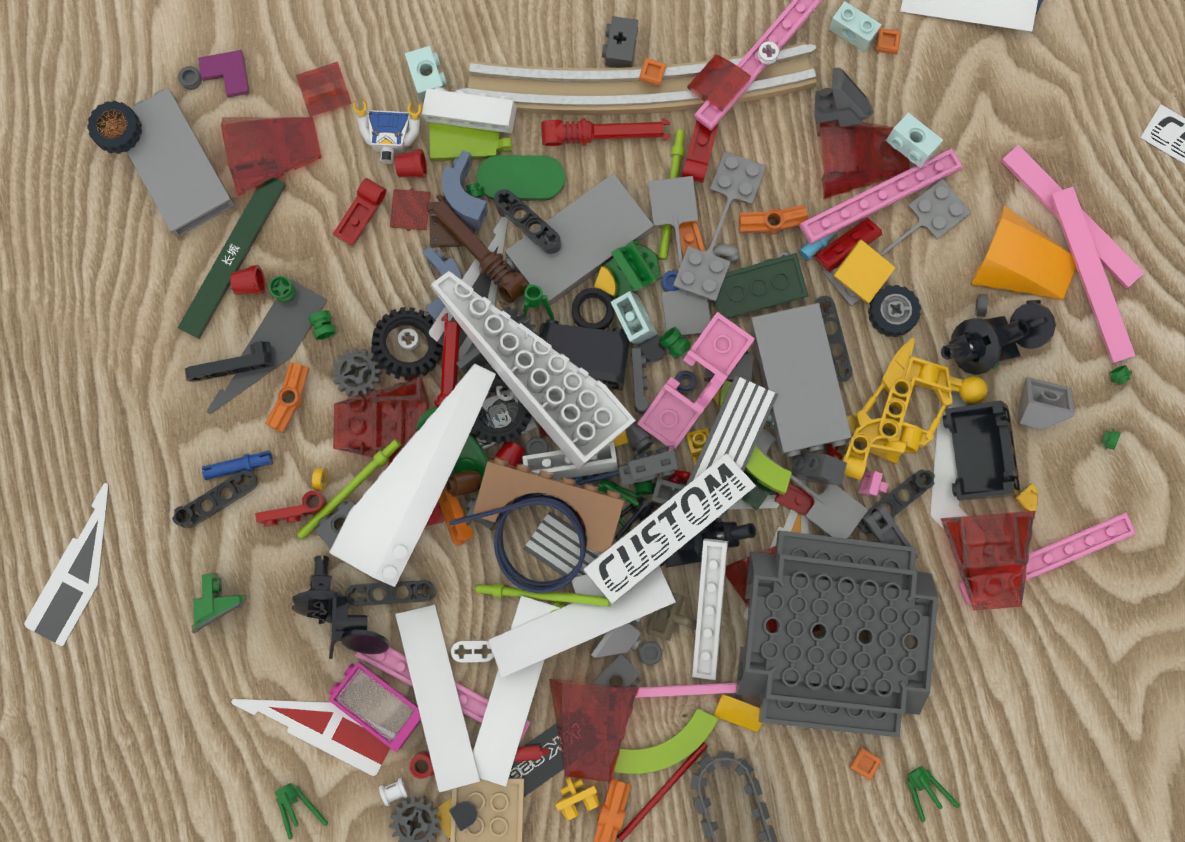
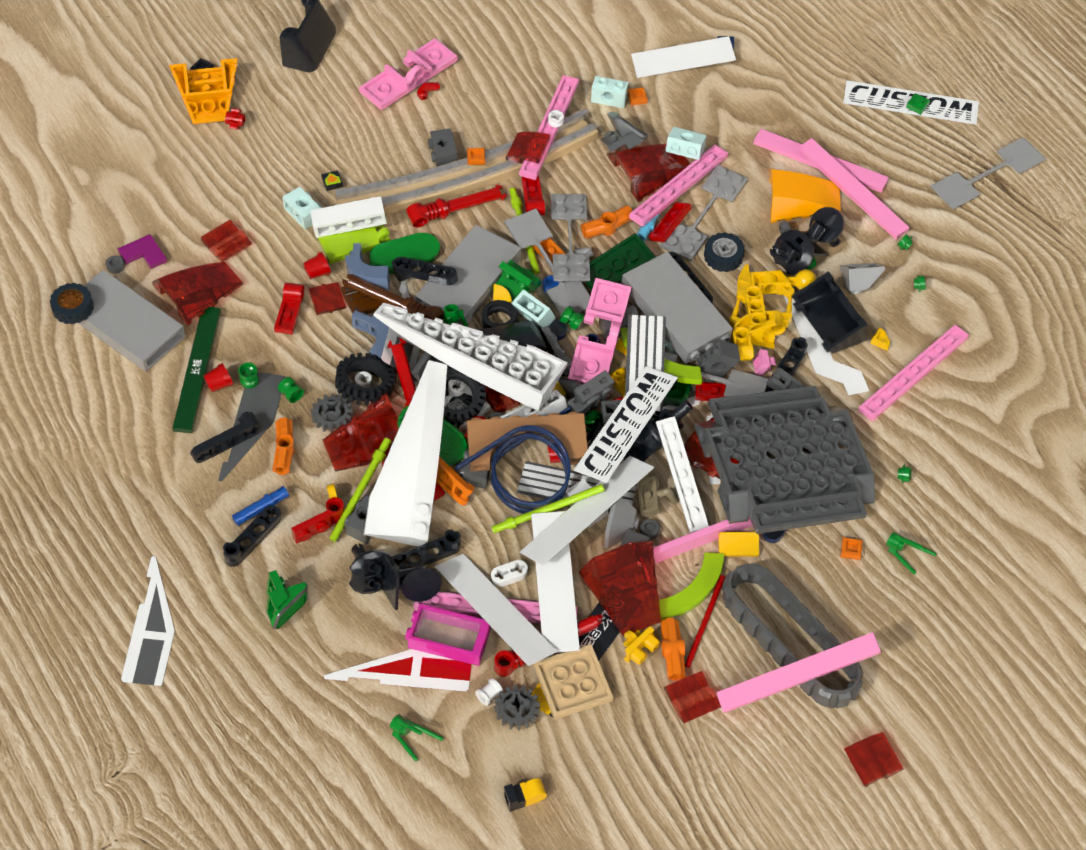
camera: 25 degrees left, 25 degrees down
torso [353,100,423,164] -> none
reddish brown brick [445,470,482,497] -> none
black tile [449,801,478,831] -> none
yellow tile [832,240,896,304] -> none
clear red wedge [940,511,1036,610] -> none
none -> tile [321,170,343,191]
none -> green plate [898,464,911,484]

